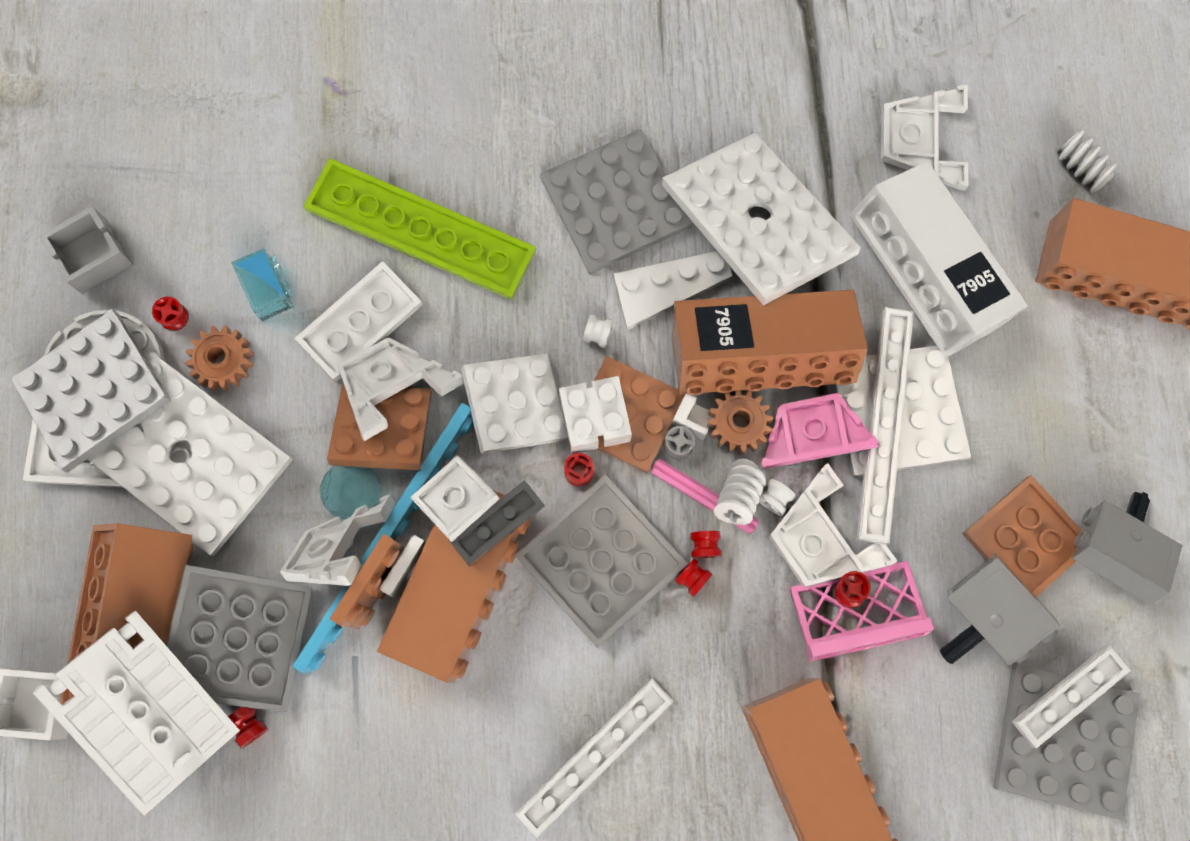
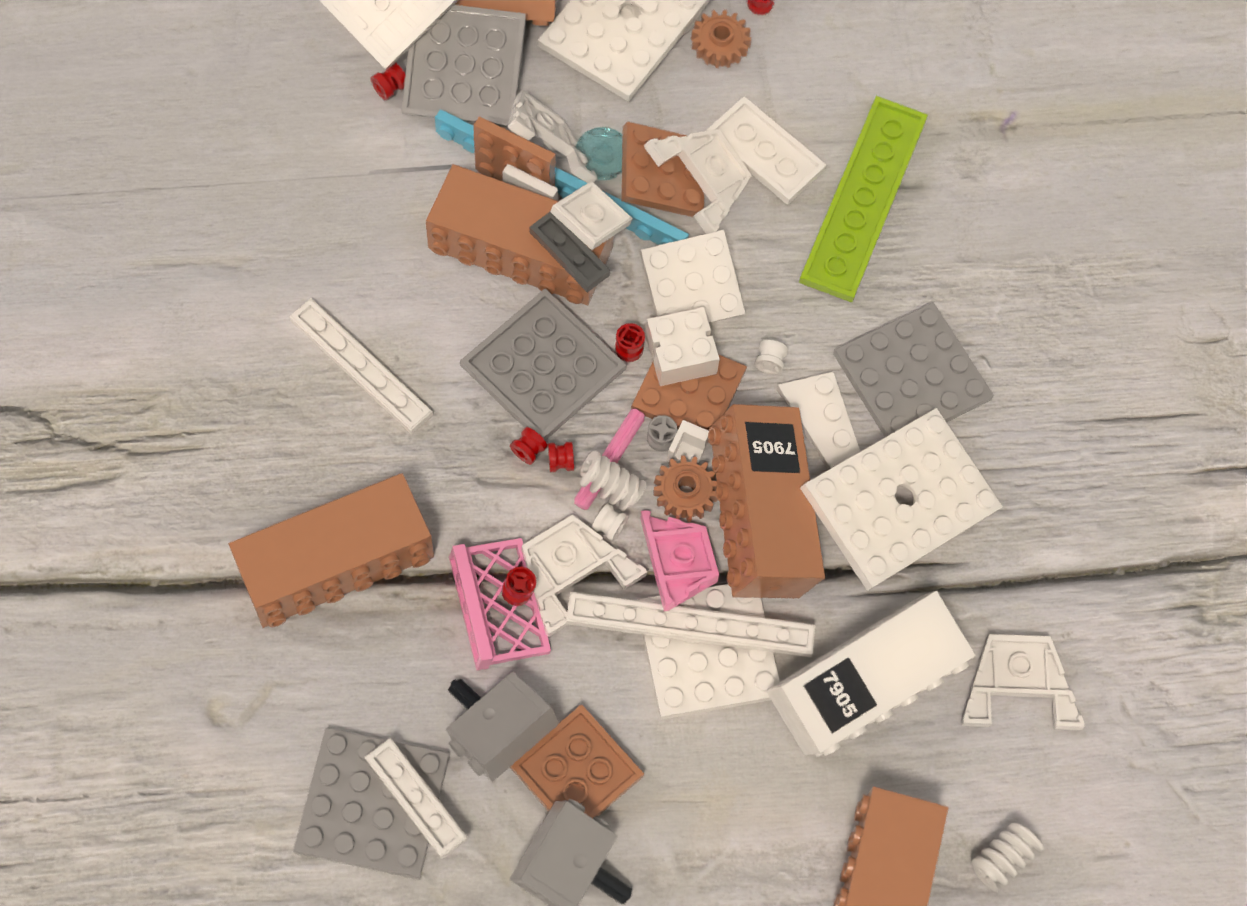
camera: 85 degrees right, 10 degrees down
clear light blue brick [231,248,294,322] -> none

